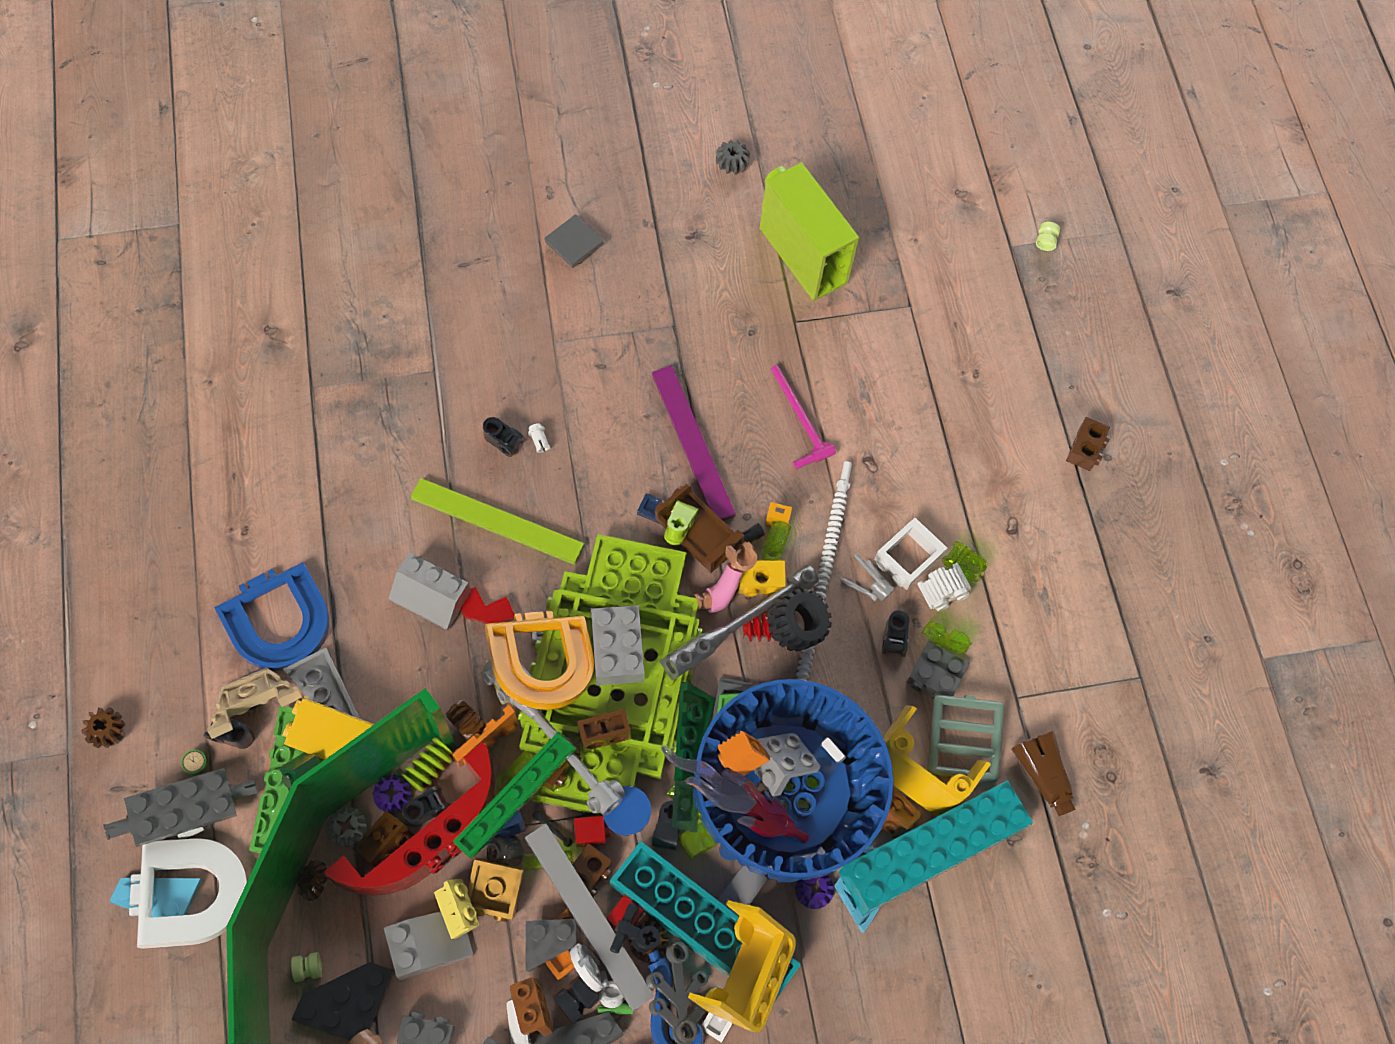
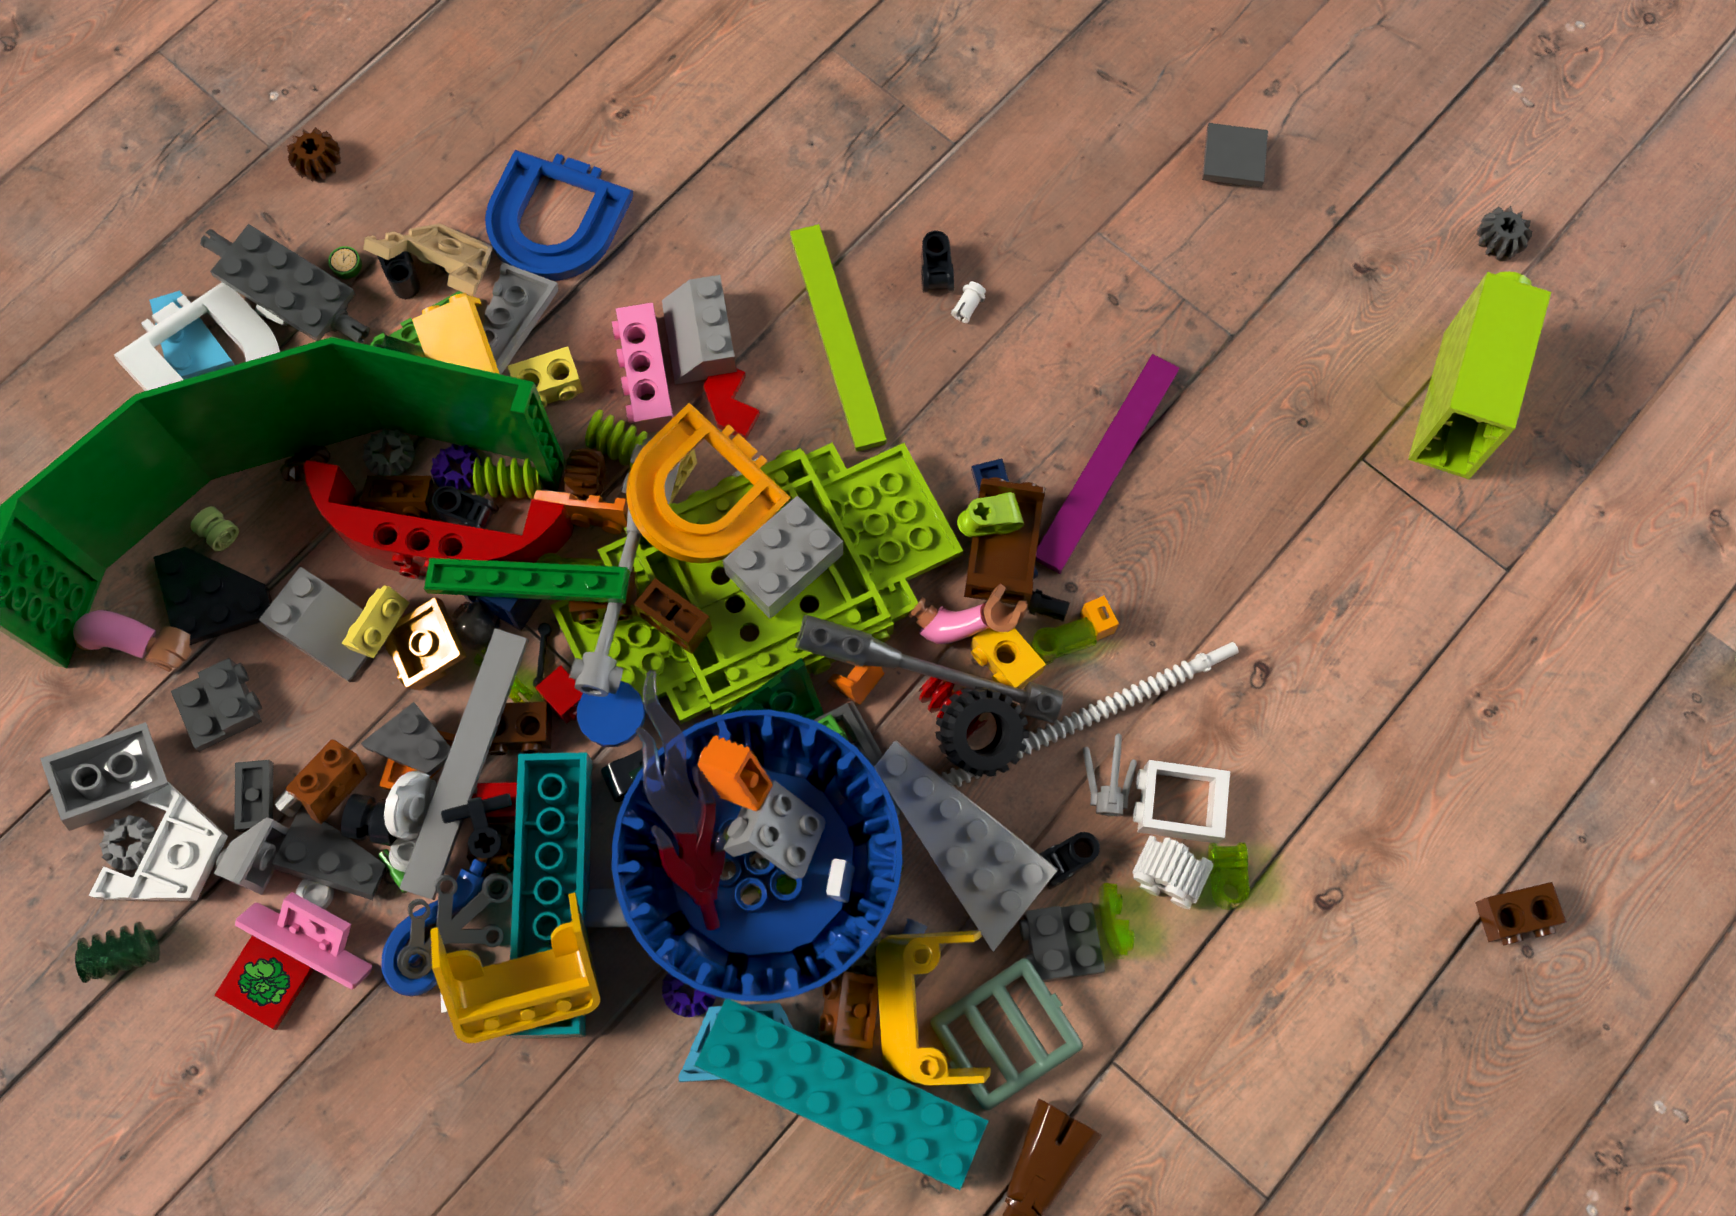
camera: 55 degrees right, 5 degrees up
dark pink bar [771,365,836,470] -> none
none -> light yellow brick [508,346,584,407]
none -> lime piece [585,409,648,467]
none -> bright pink brick [612,303,673,435]
none -> orange tile [827,665,885,705]
none -> white wing [874,741,1058,952]

